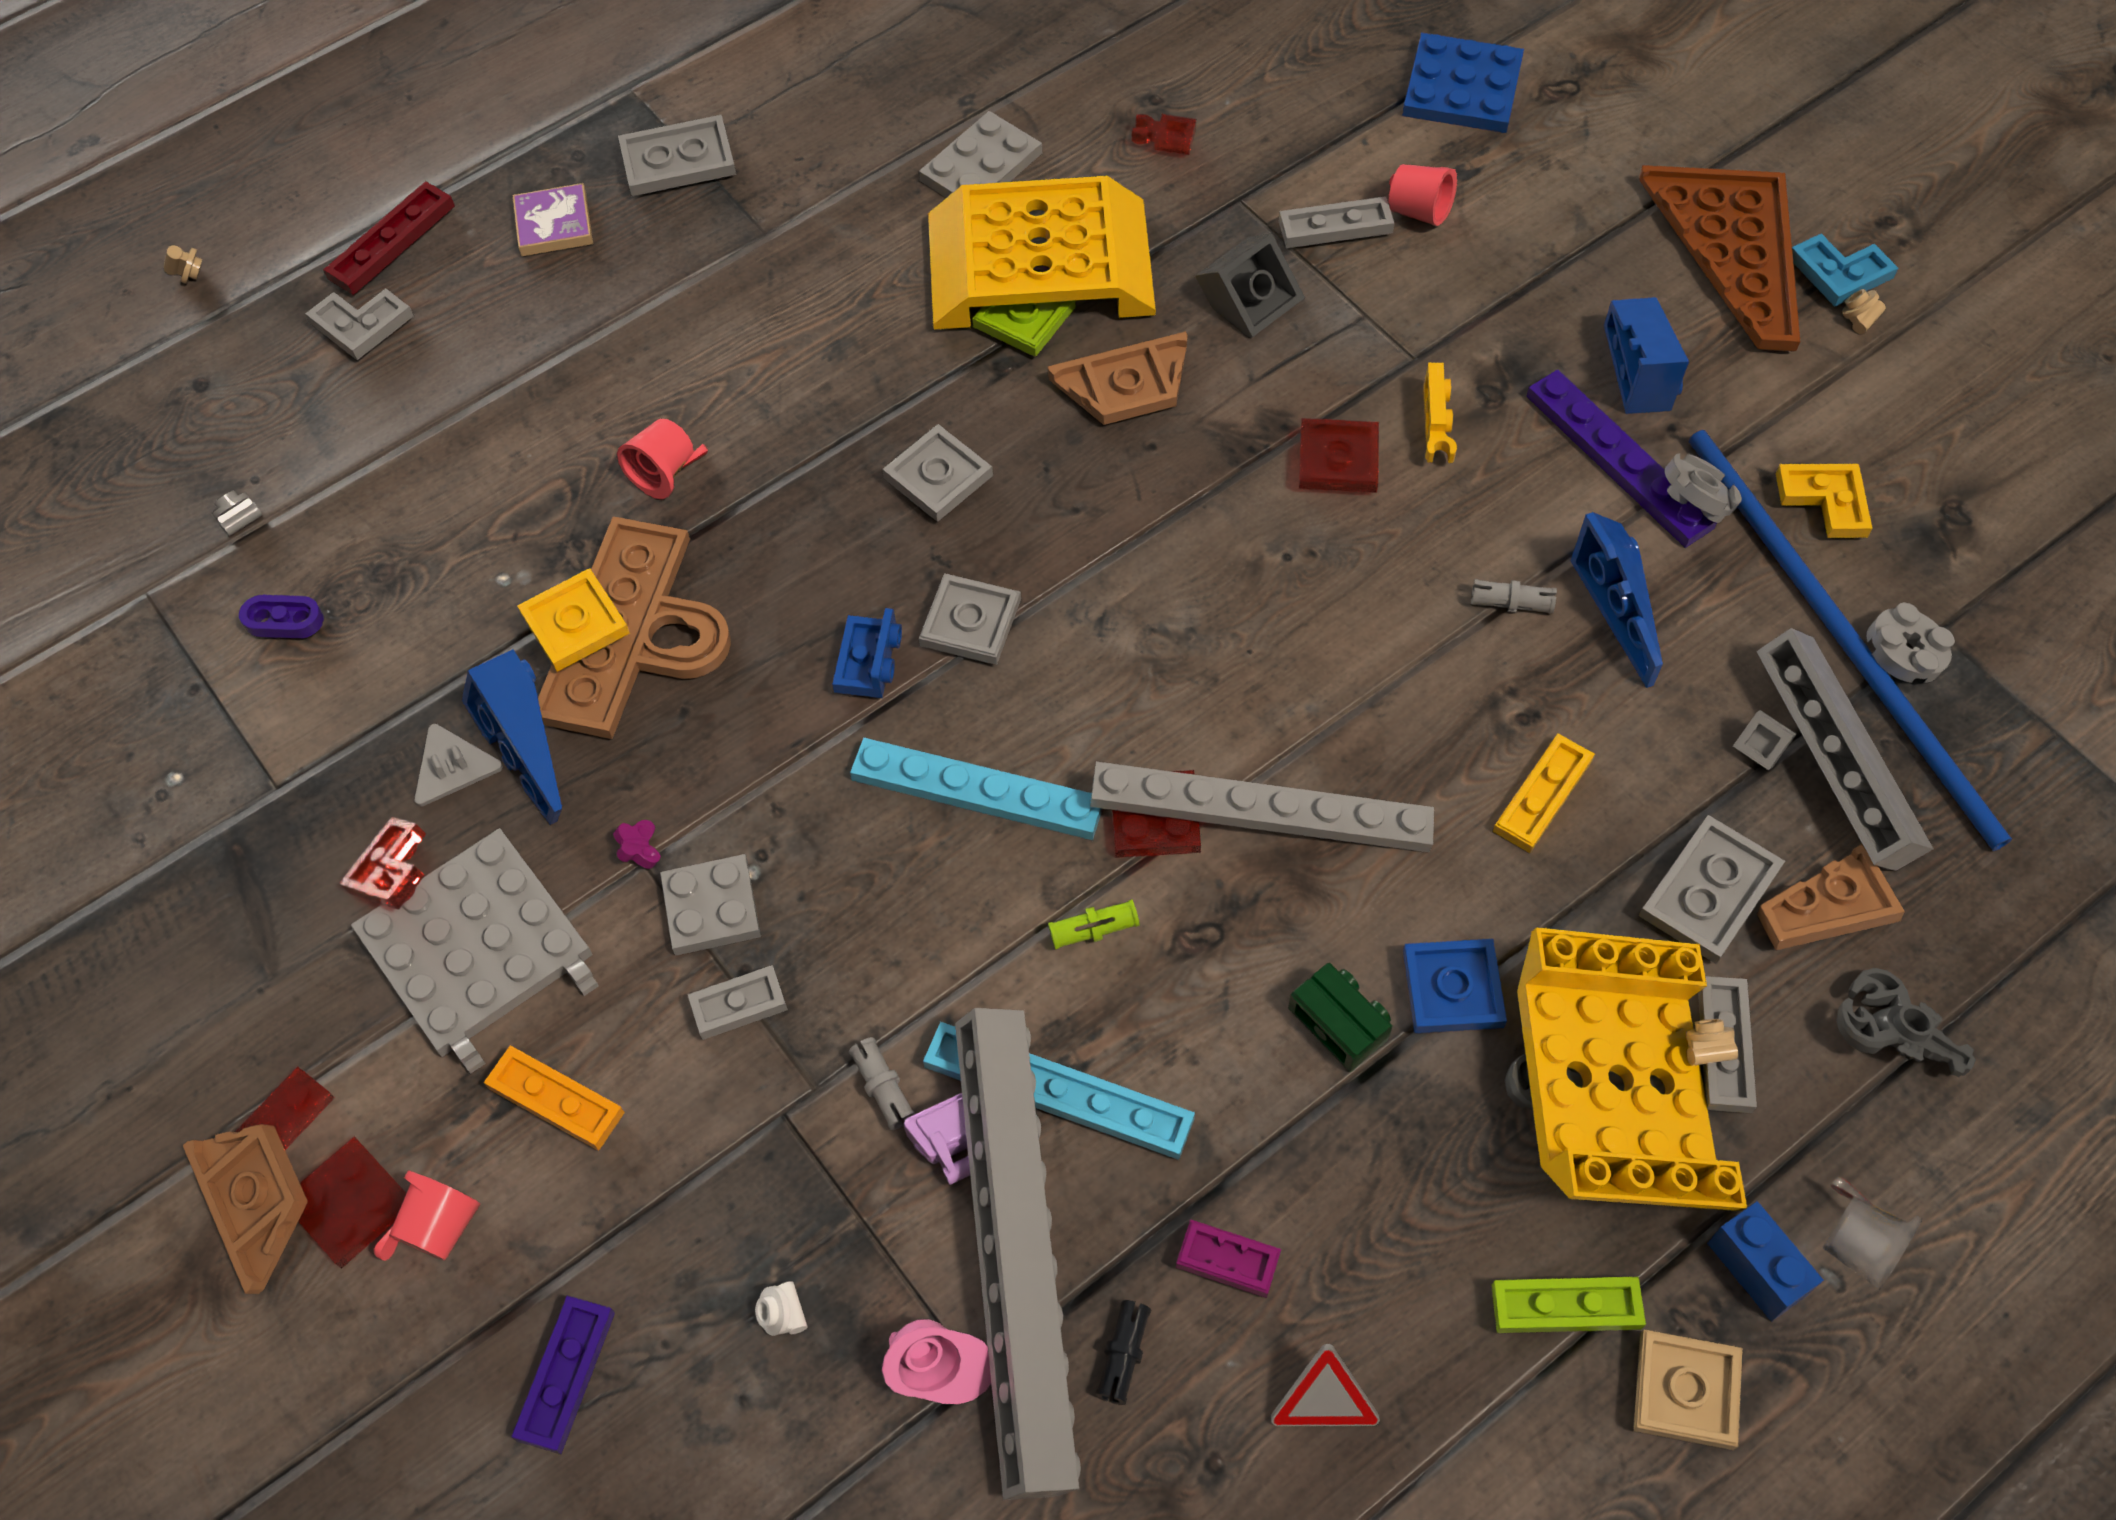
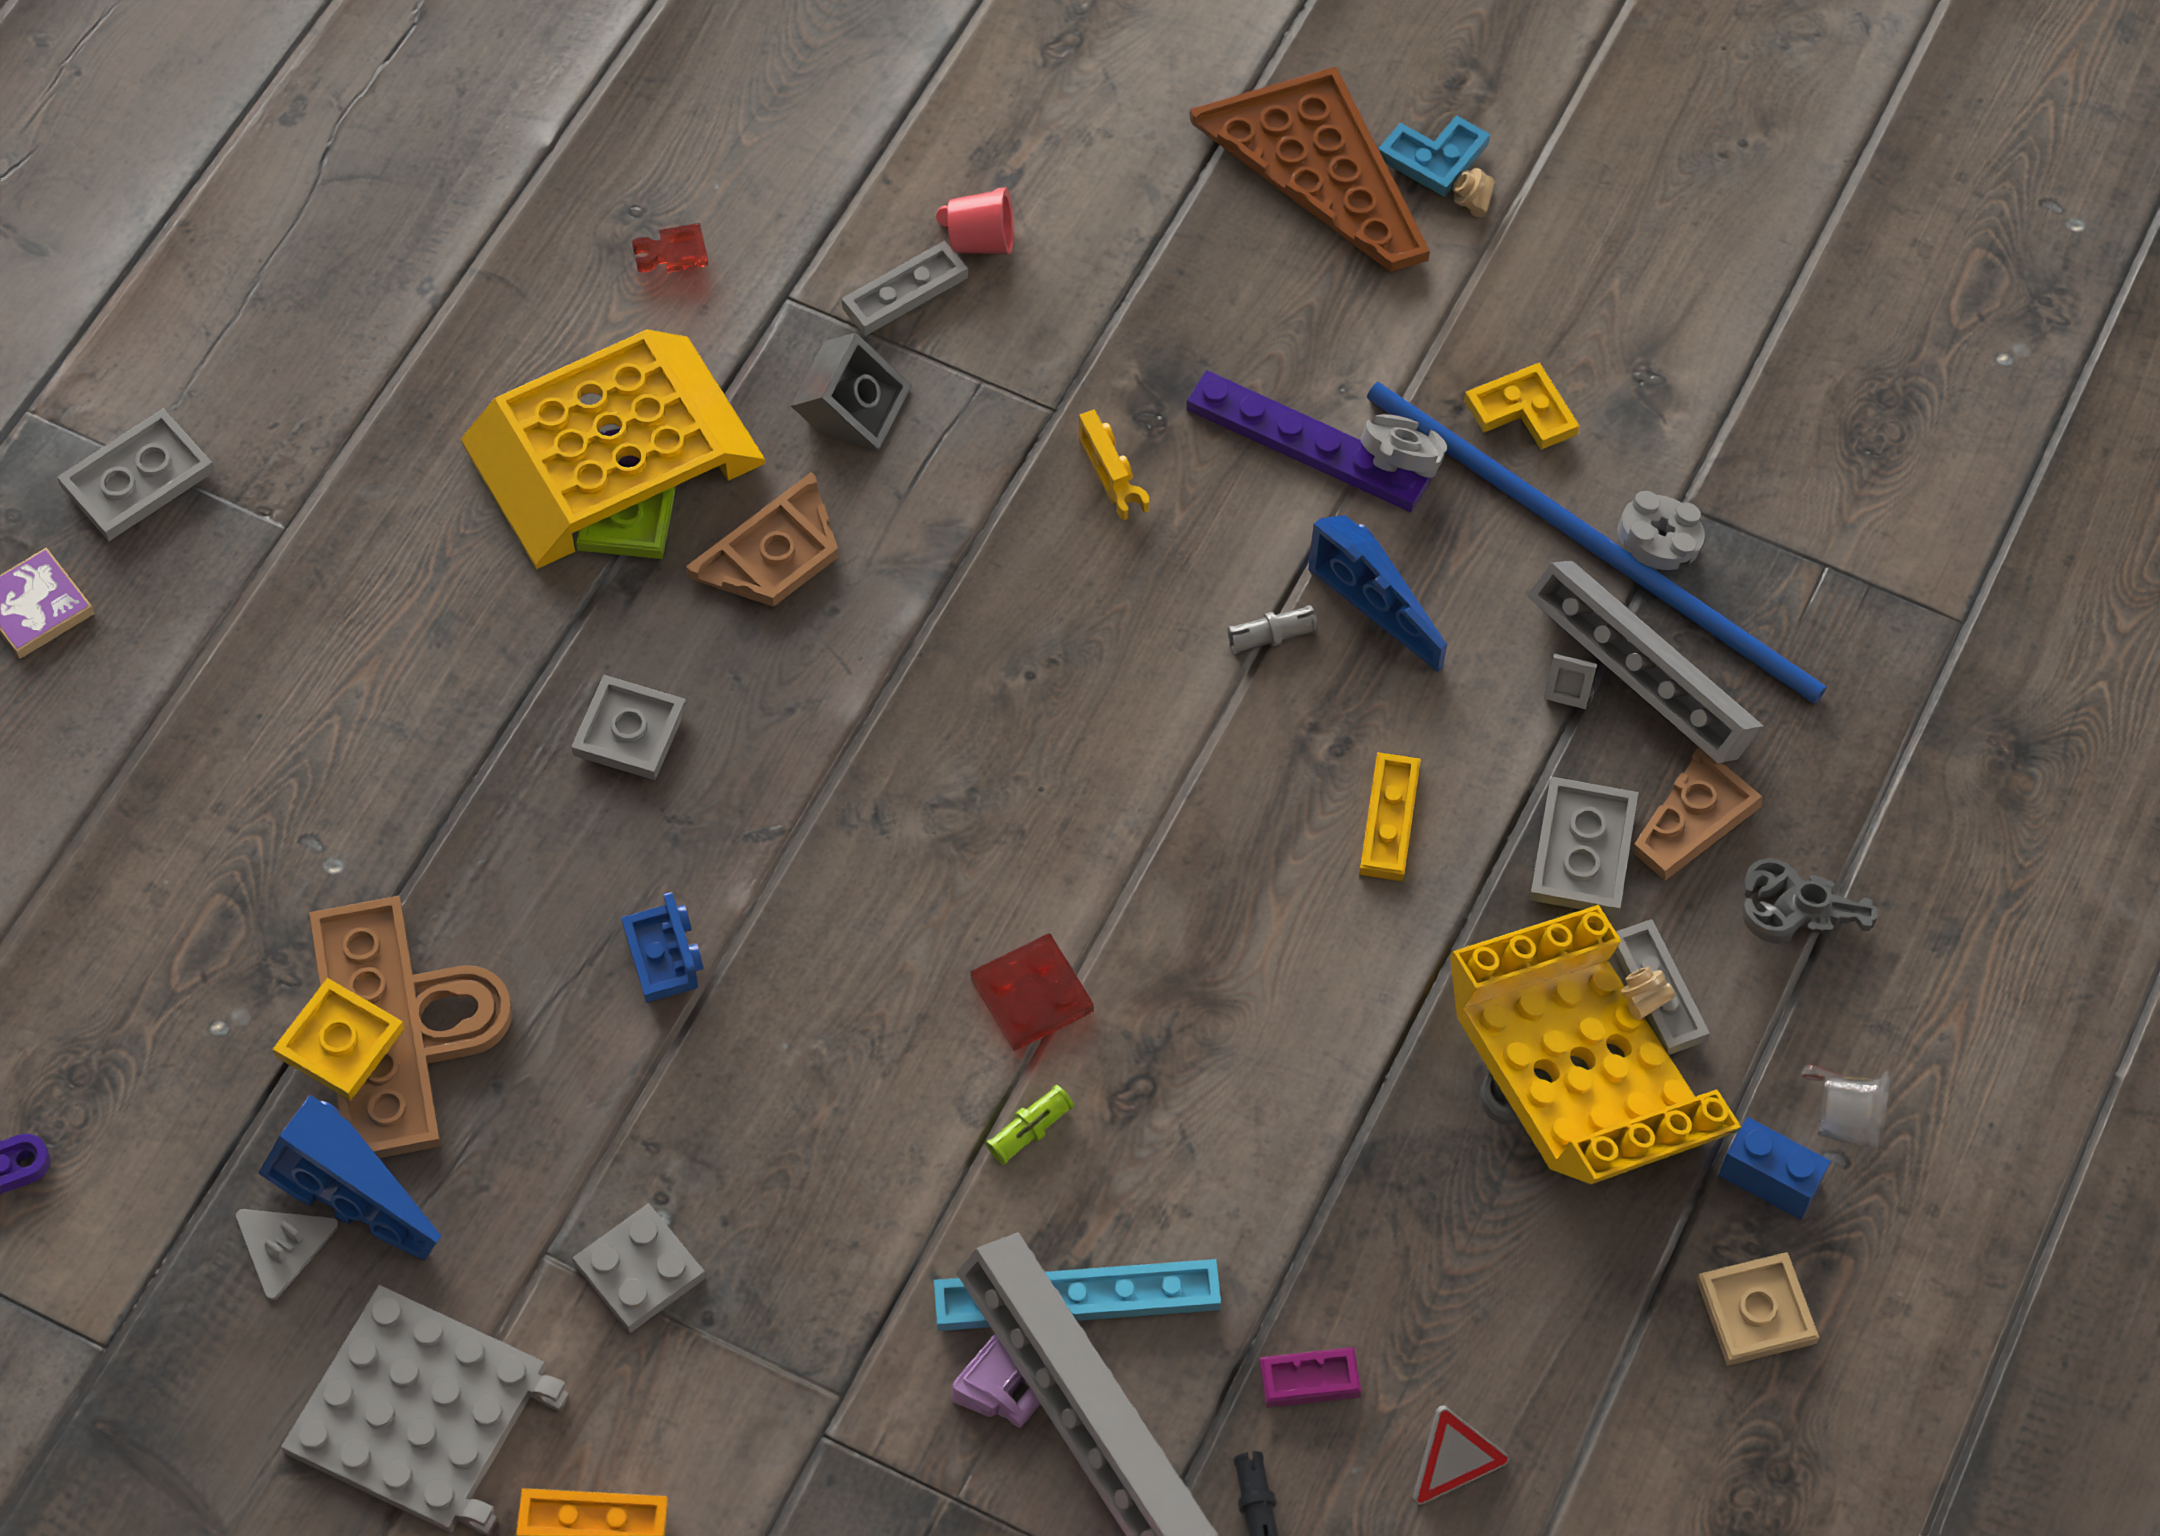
camera: 30 degrees left, 0 degrees up
clear red plate [339,817,426,910] -> none
magenta piece [613,820,661,869] -> none
coral hat [617,418,708,499] -> none
light grey plate [688,965,788,1040] -> none
light grey pin [849,1037,915,1130] -> none
medium azure plate [850,738,1103,840] -> none
light grey plate [919,111,1042,198] -> none
light grey plate [919,573,1021,665] -> none
light grey plate [1090,761,1434,853] -> none
dark green brick [1288,962,1393,1072] -> none
clear red plate [1299,418,1379,493] -> none
blue plate [1402,33,1524,133] -> none
blue plate [1403,939,1507,1033] -> none
lime plate [1491,1277,1646,1333] -> none
blue wedge [1604,297,1689,414] -> none

